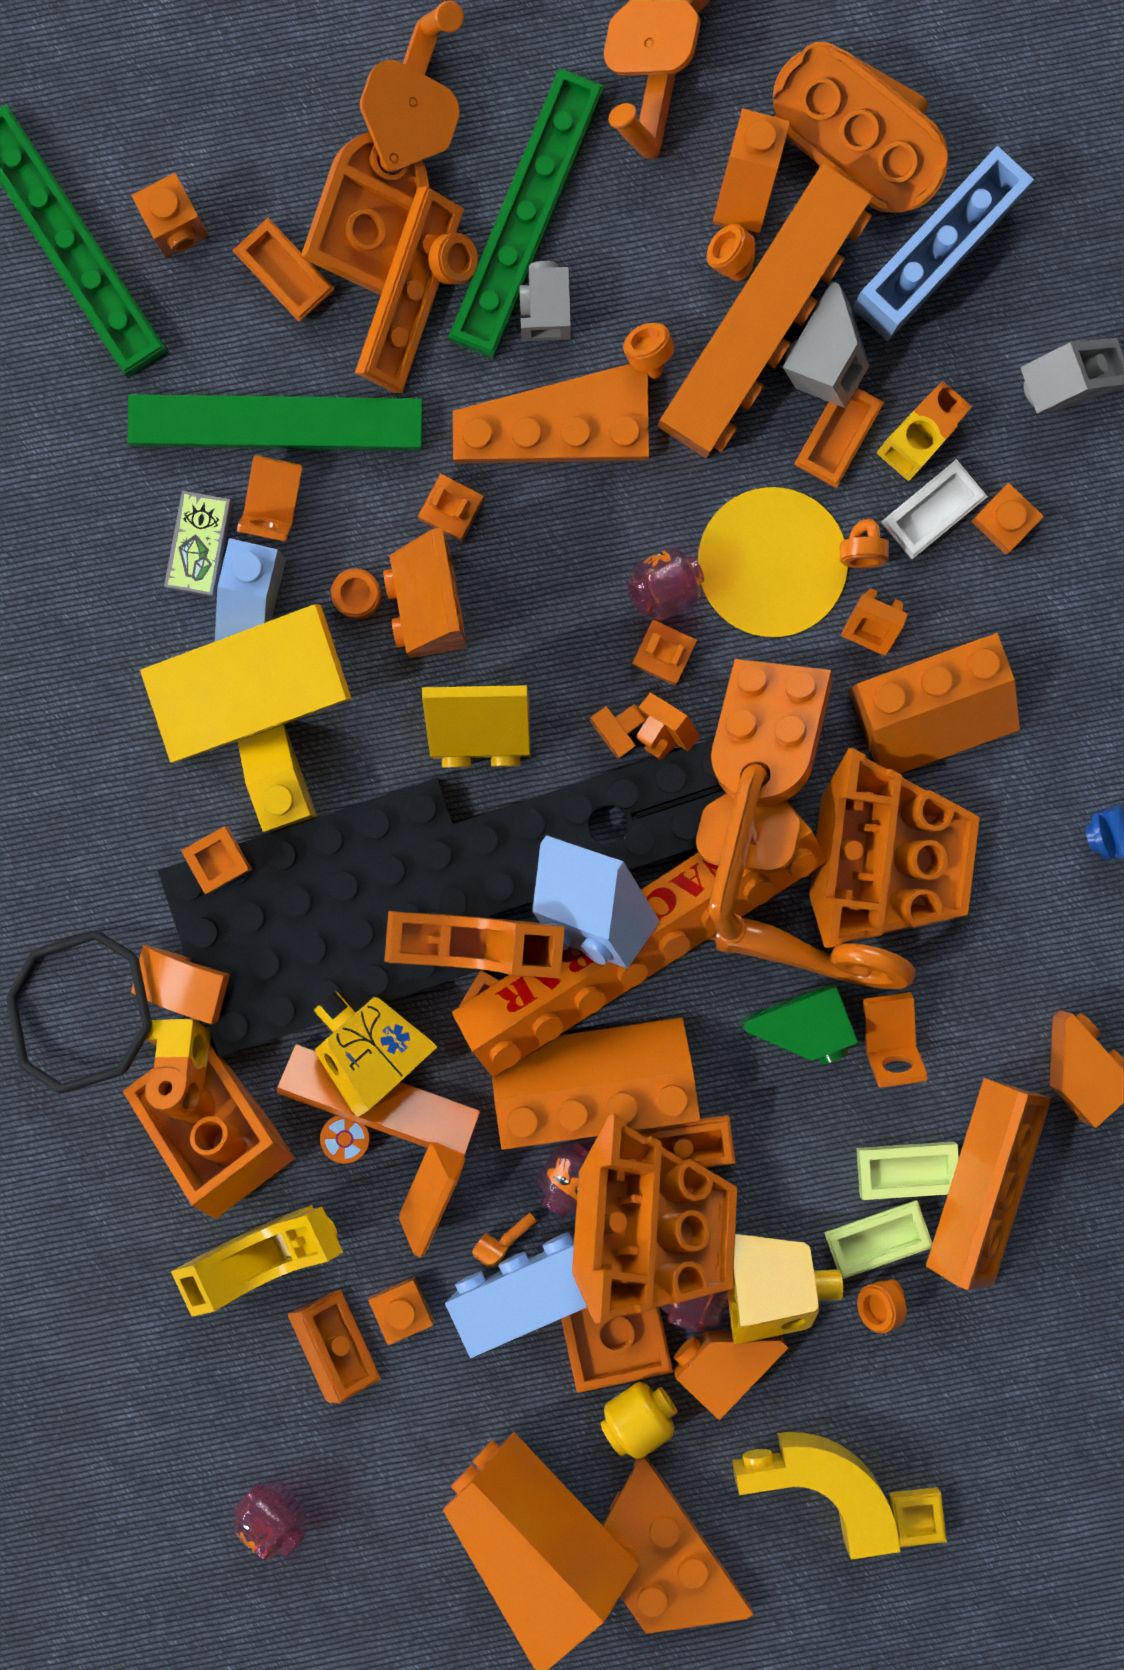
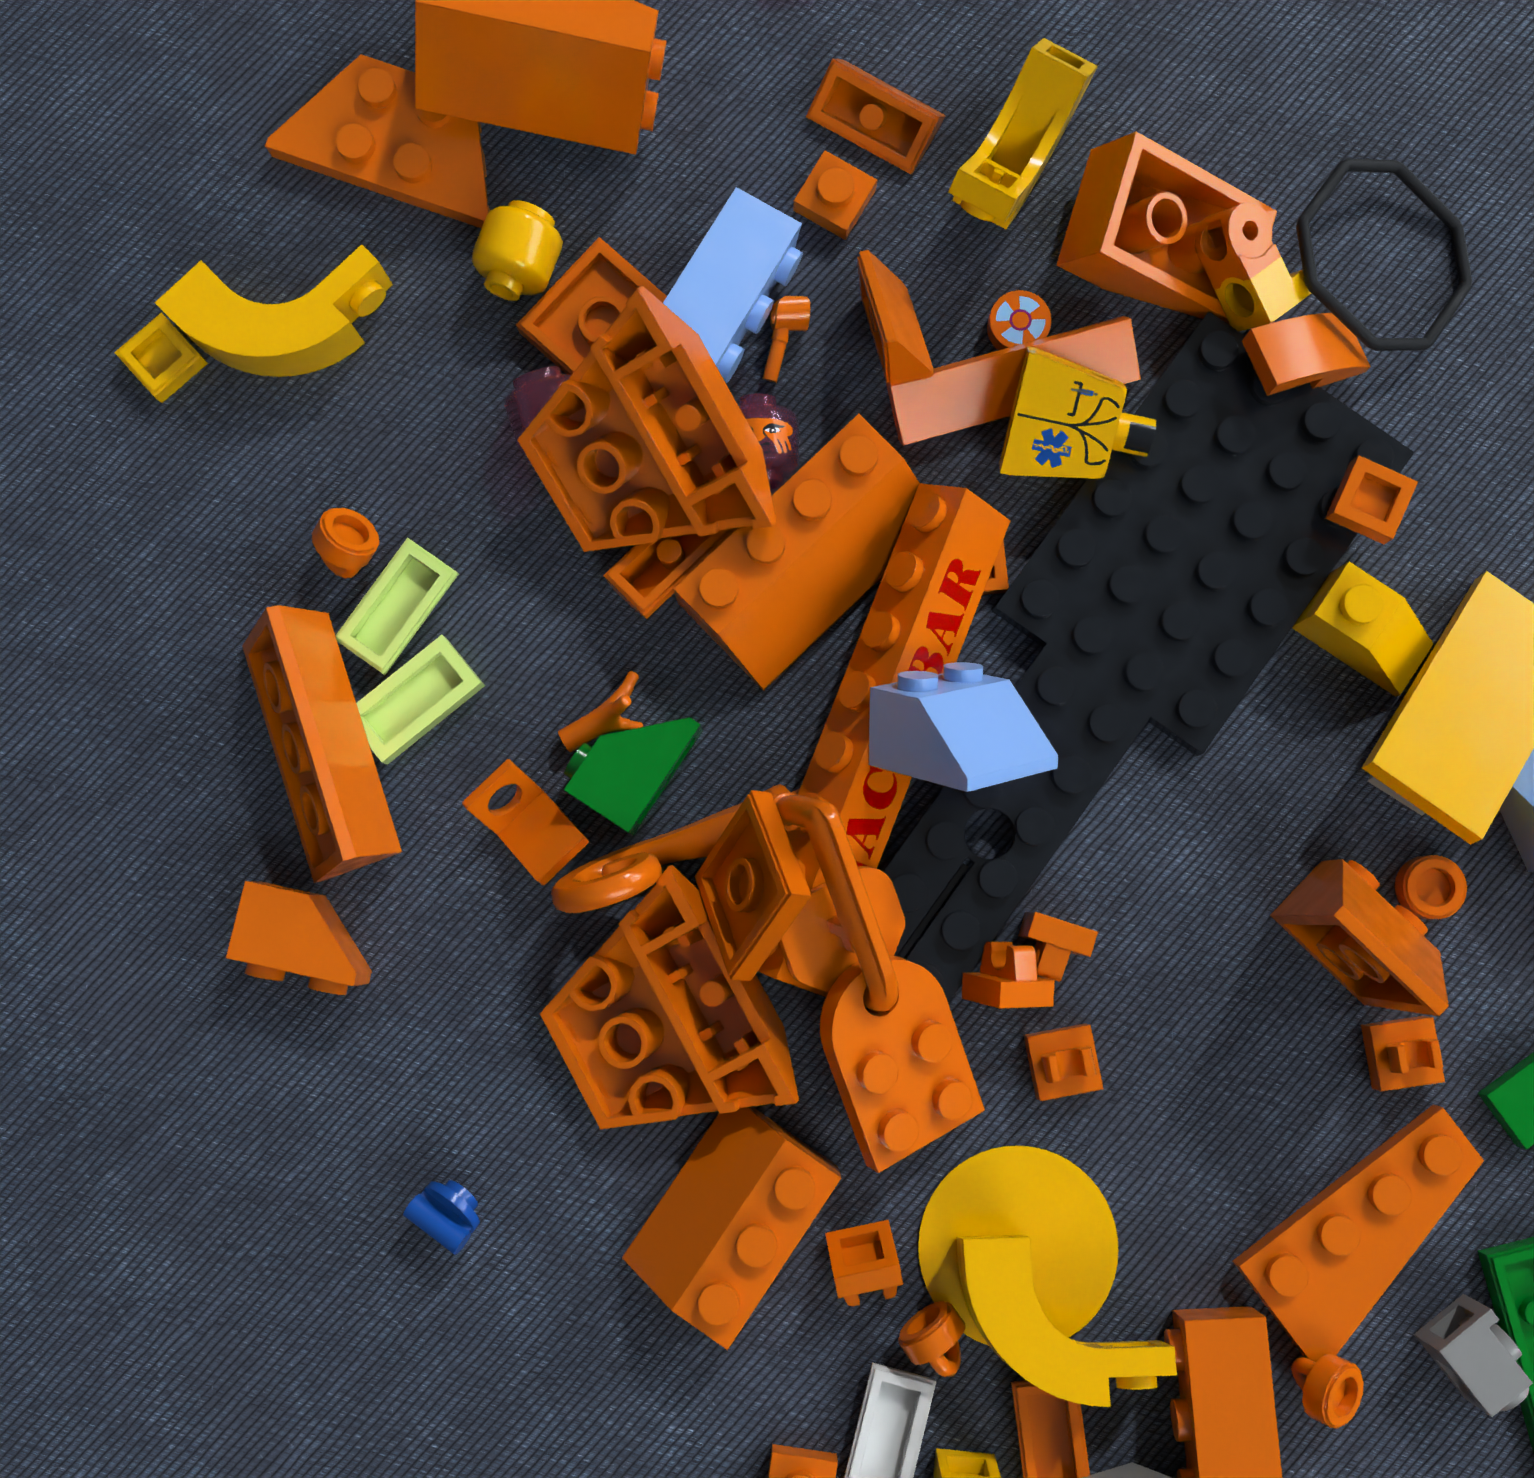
camera: 145 degrees right, 5 degrees down
orange arch [384,911,565,978] -> none
yellow slope [422,685,531,768] -> none
clear pink head [627,548,704,620] -> none
orange slope [673,1330,788,1421] -> none
yellow torso [727,1234,843,1344] -> none
none -> orange bar [558,671,643,753]
none -> orange tile [695,790,812,981]
none -> yellow arch [956,1235,1177,1407]

